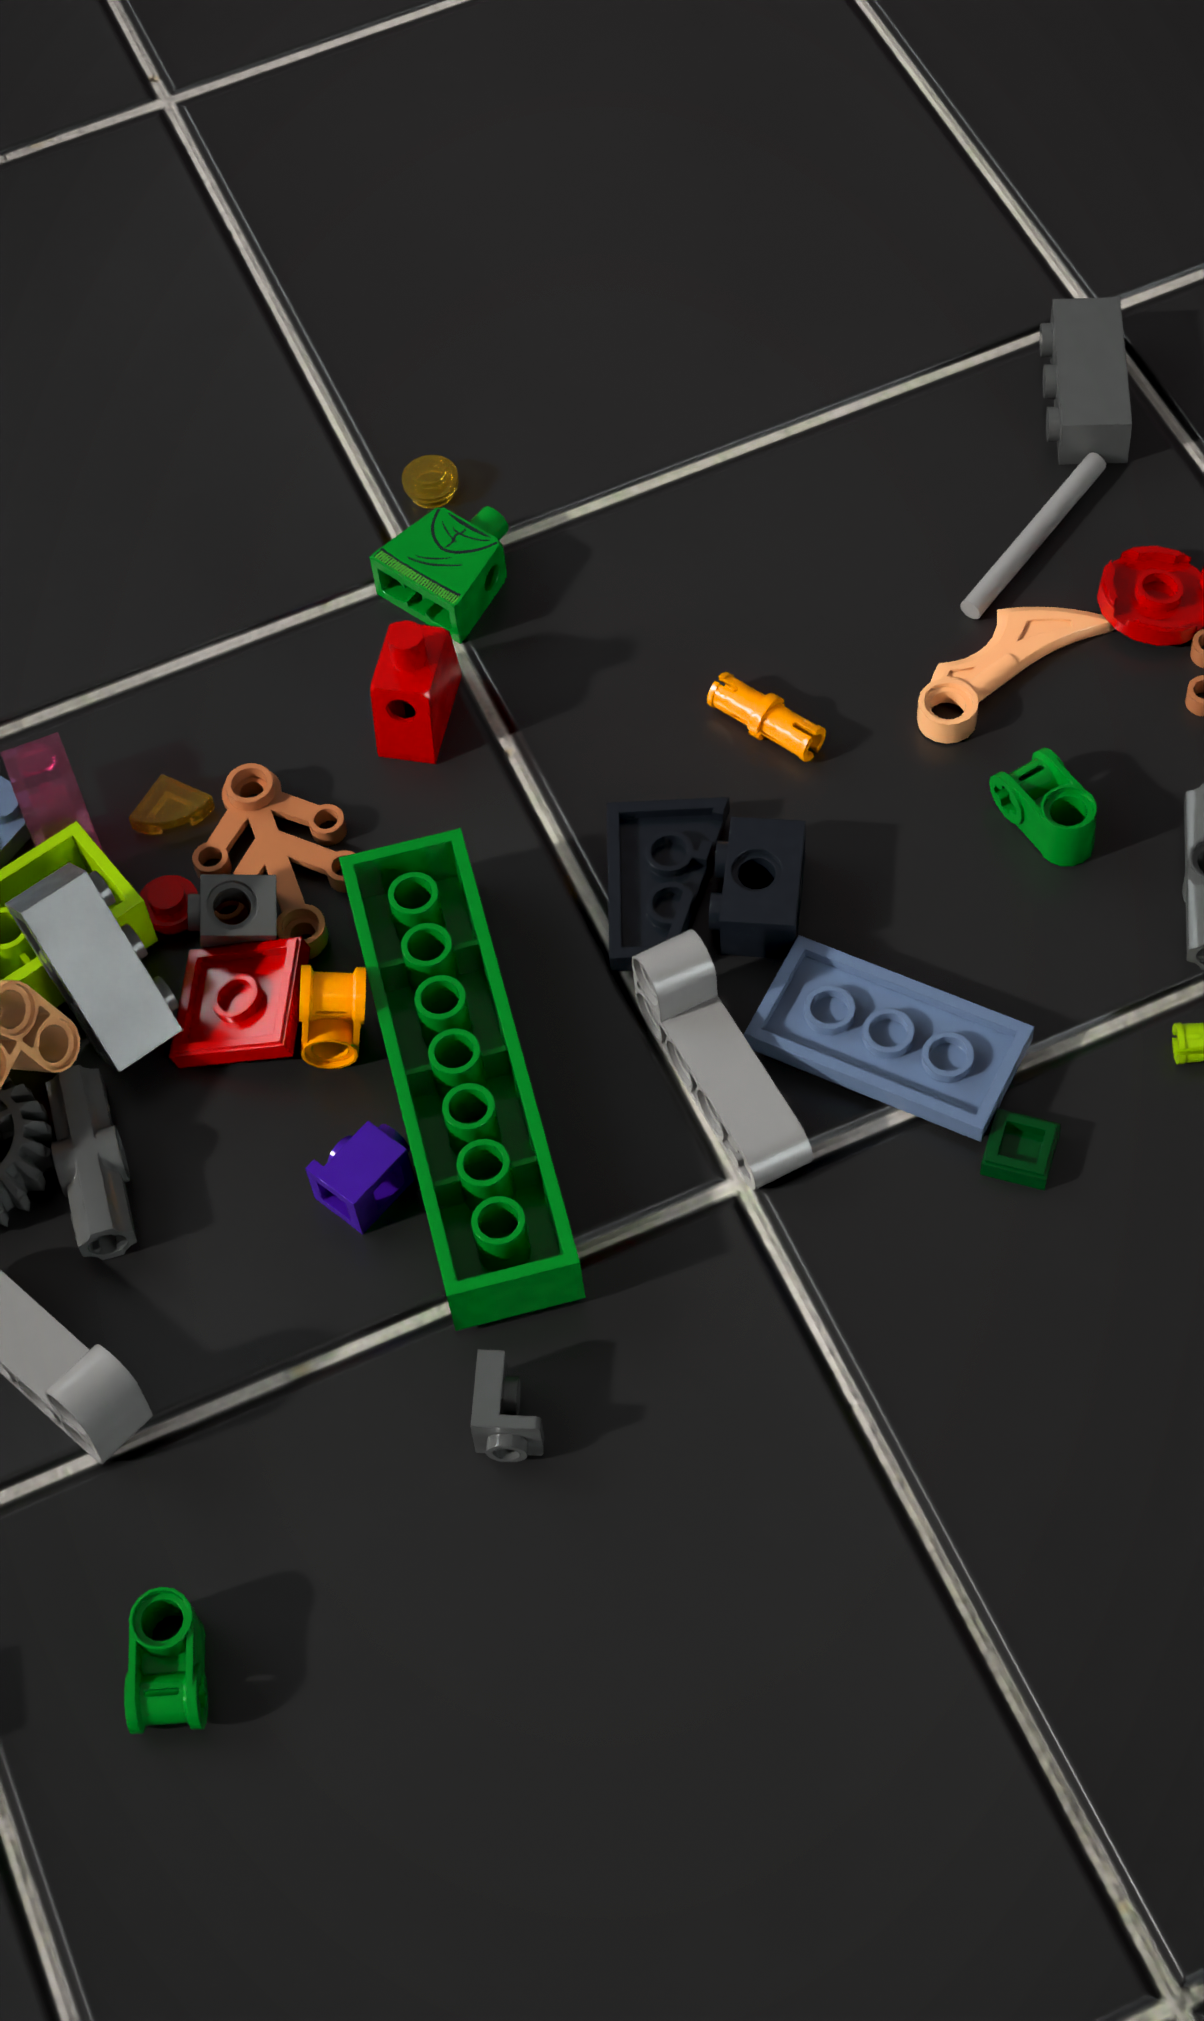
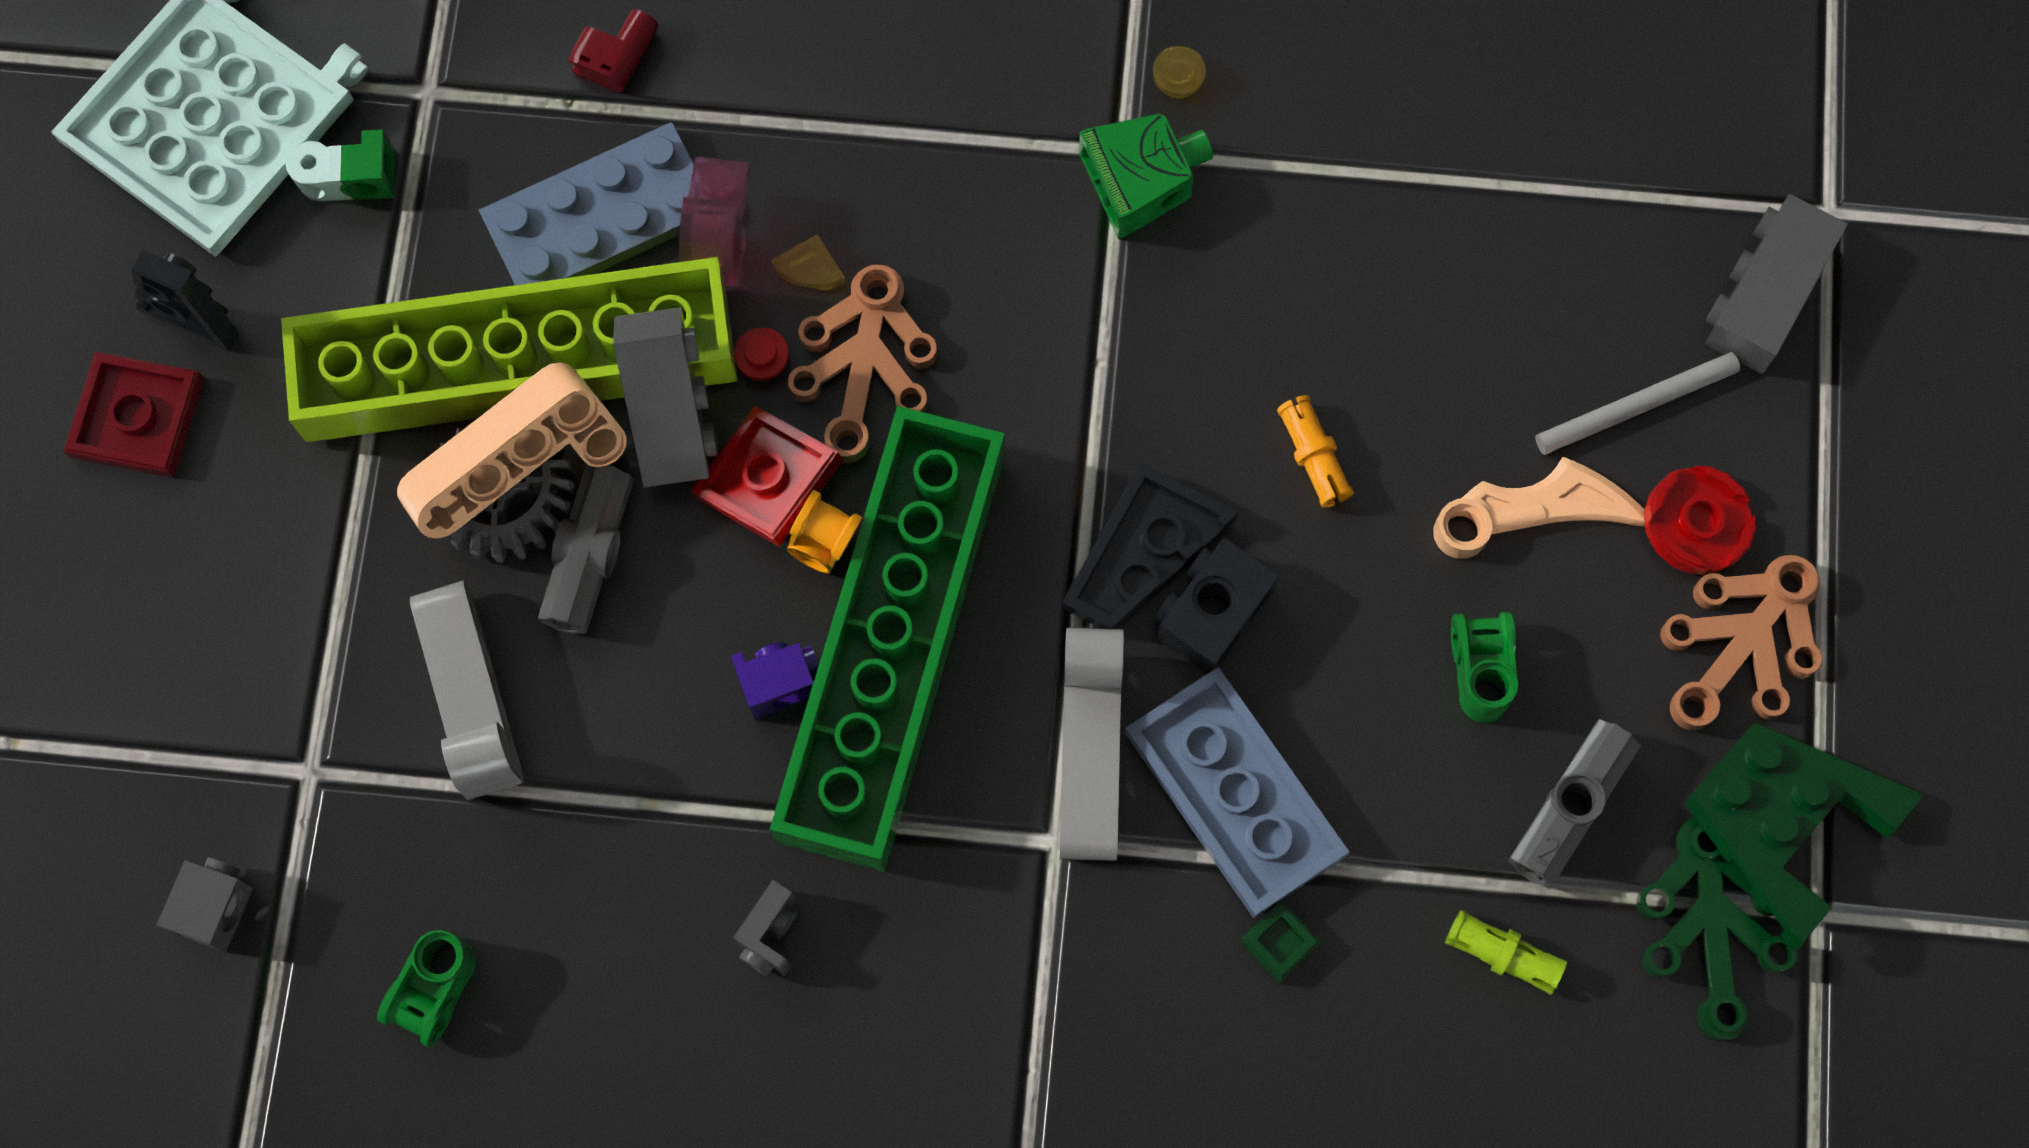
camera: 25 degrees right, 15 degrees up
dark grey brick [188,874,277,948] -> none
red torso [370,620,462,764] -> none

